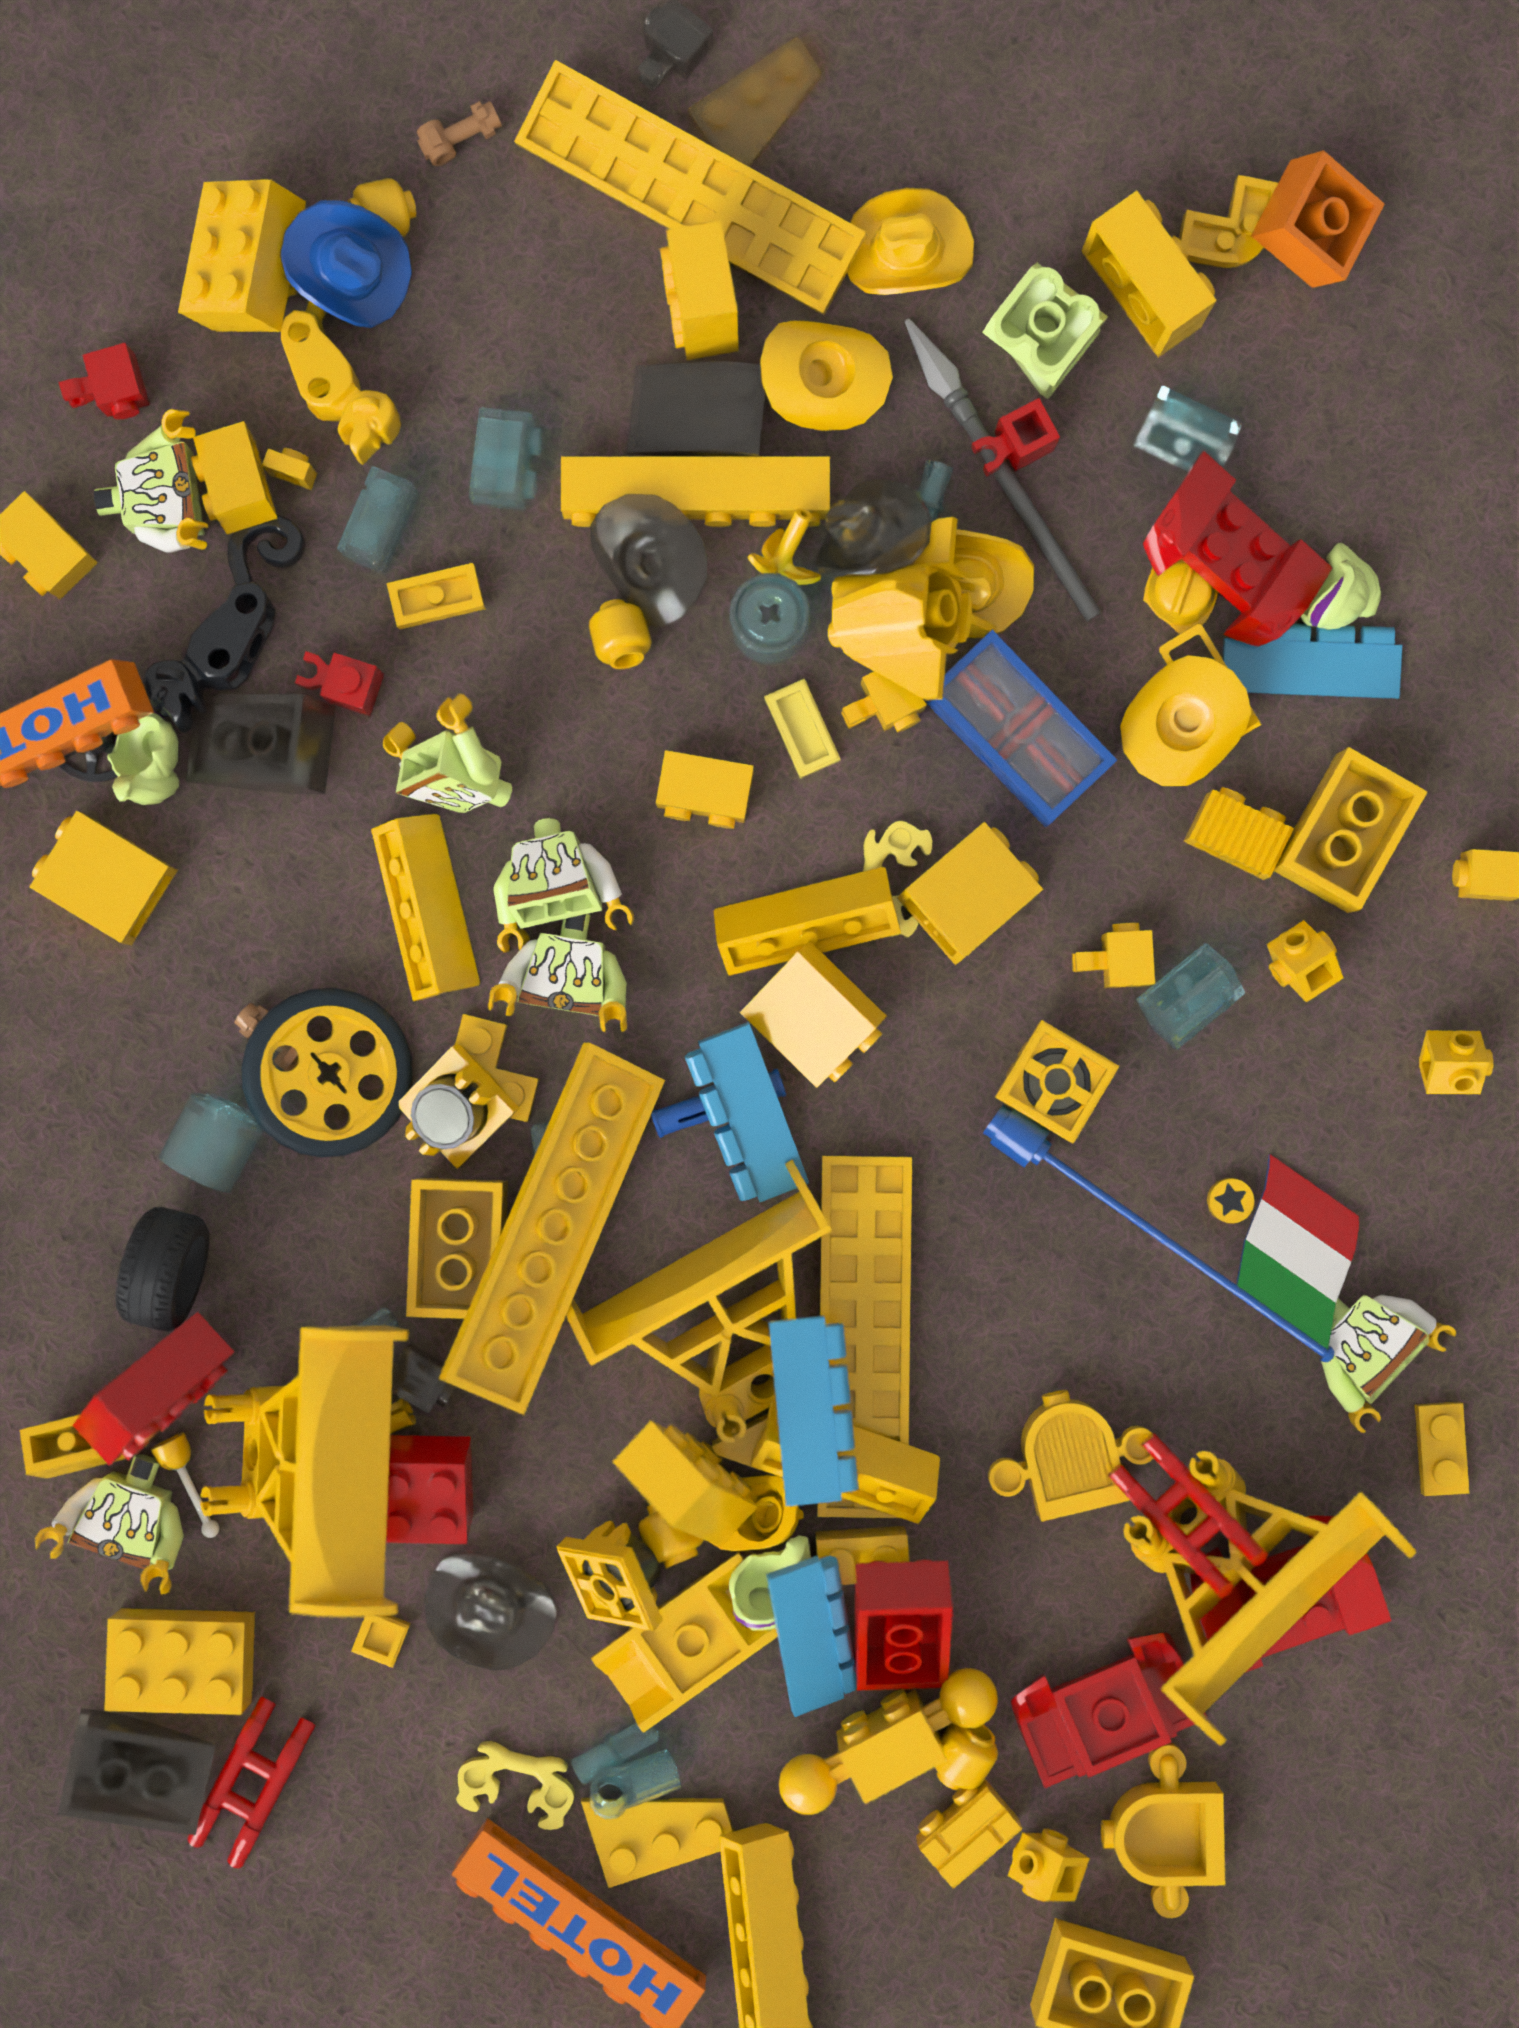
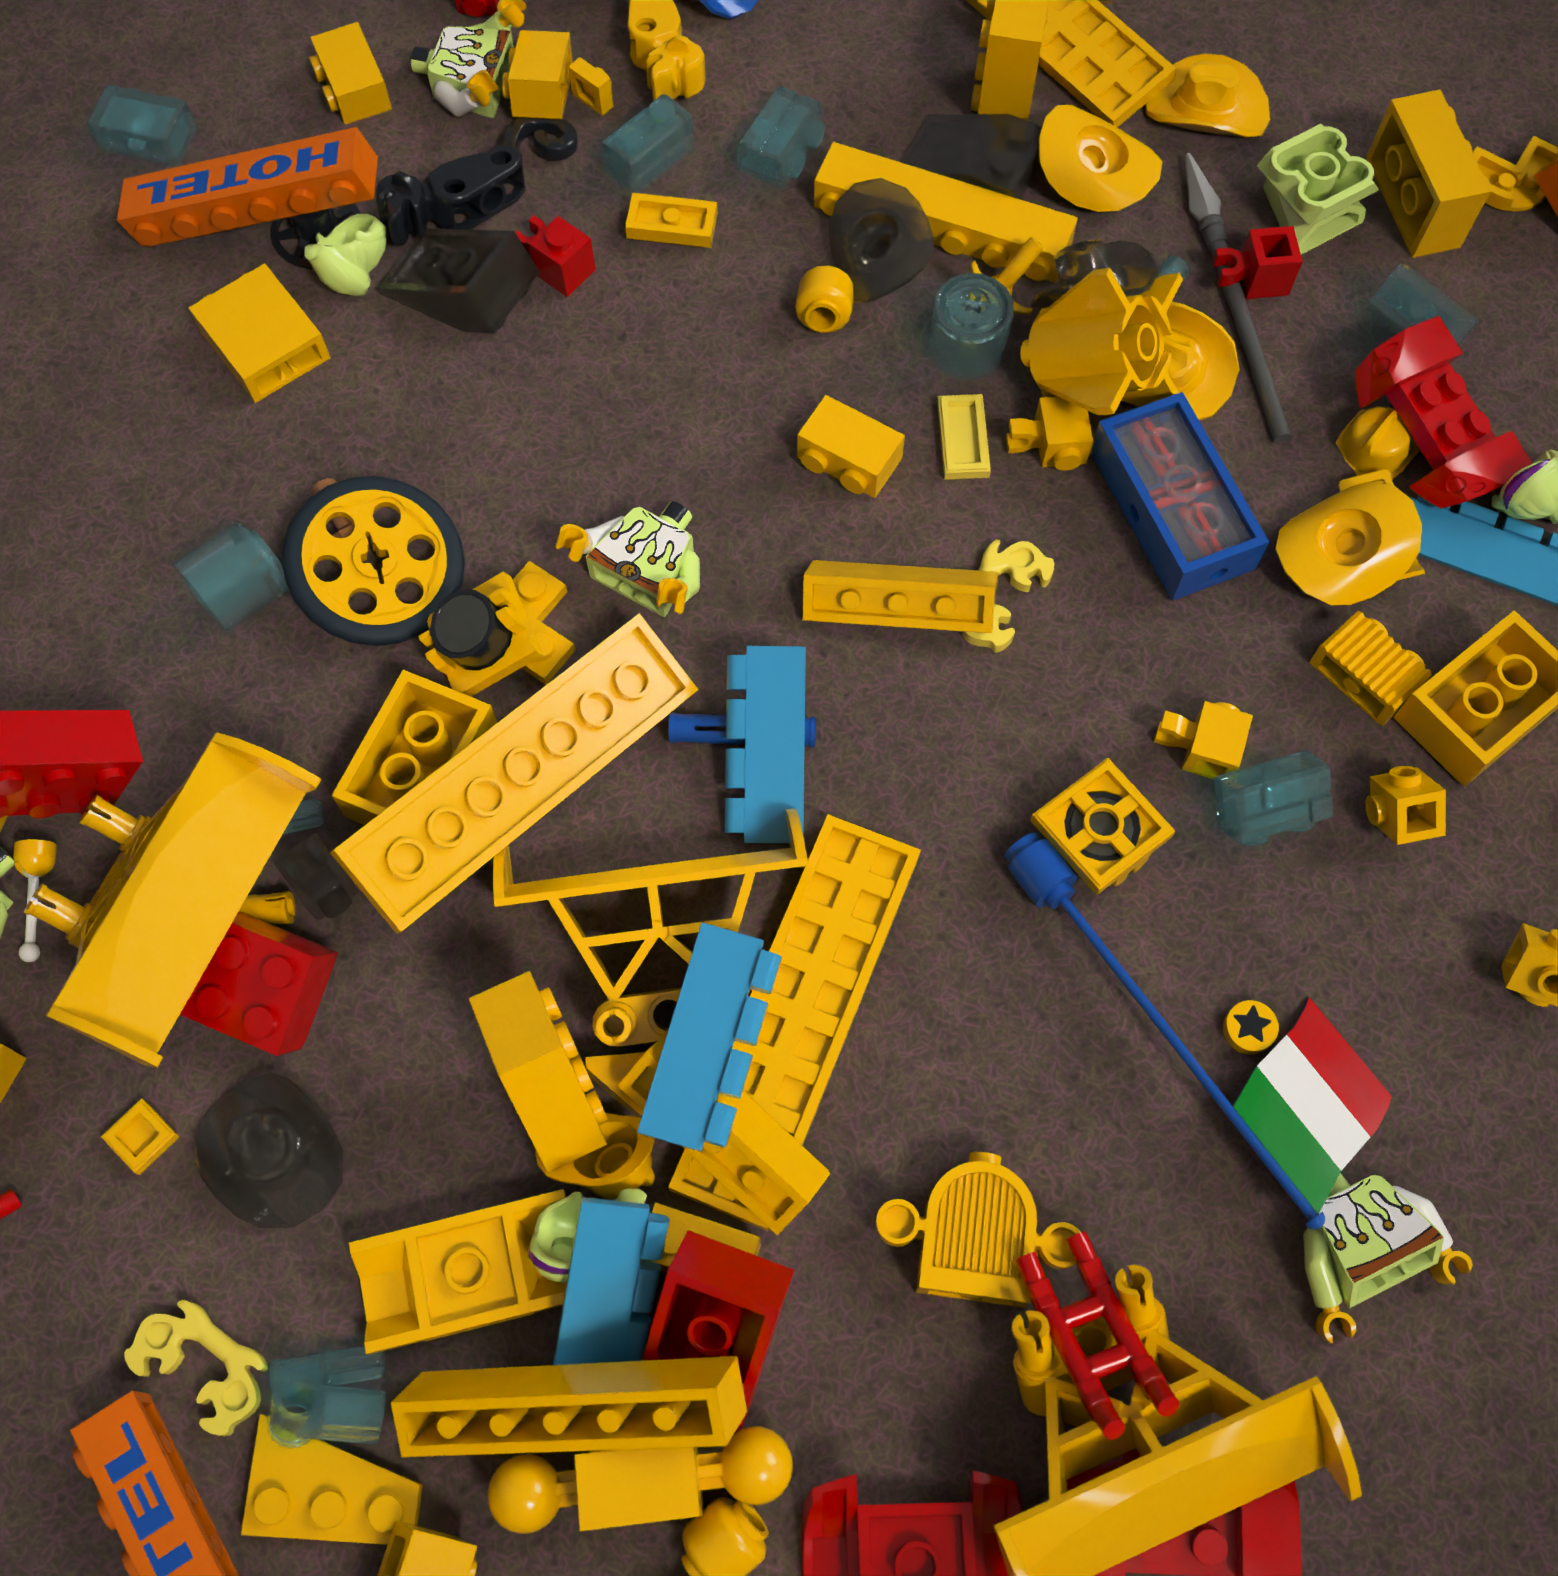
camera: 20 degrees right, 20 degrees down
black tyre [115,1207,209,1332] -> none
yellow panel [371,814,480,1001] -> none
yellowish green torso [383,694,512,813] -> none
torso [494,818,634,952] -> none
yellow piece [556,1521,663,1631] -> none
yellow head [638,1504,703,1568] -> none
yellow brick [740,941,887,1088] -> none
yellow brick [897,821,1043,965] -> none
yellow plate [1415,1402,1469,1496] -> none
none -> yellow brick [391,1356,747,1457]

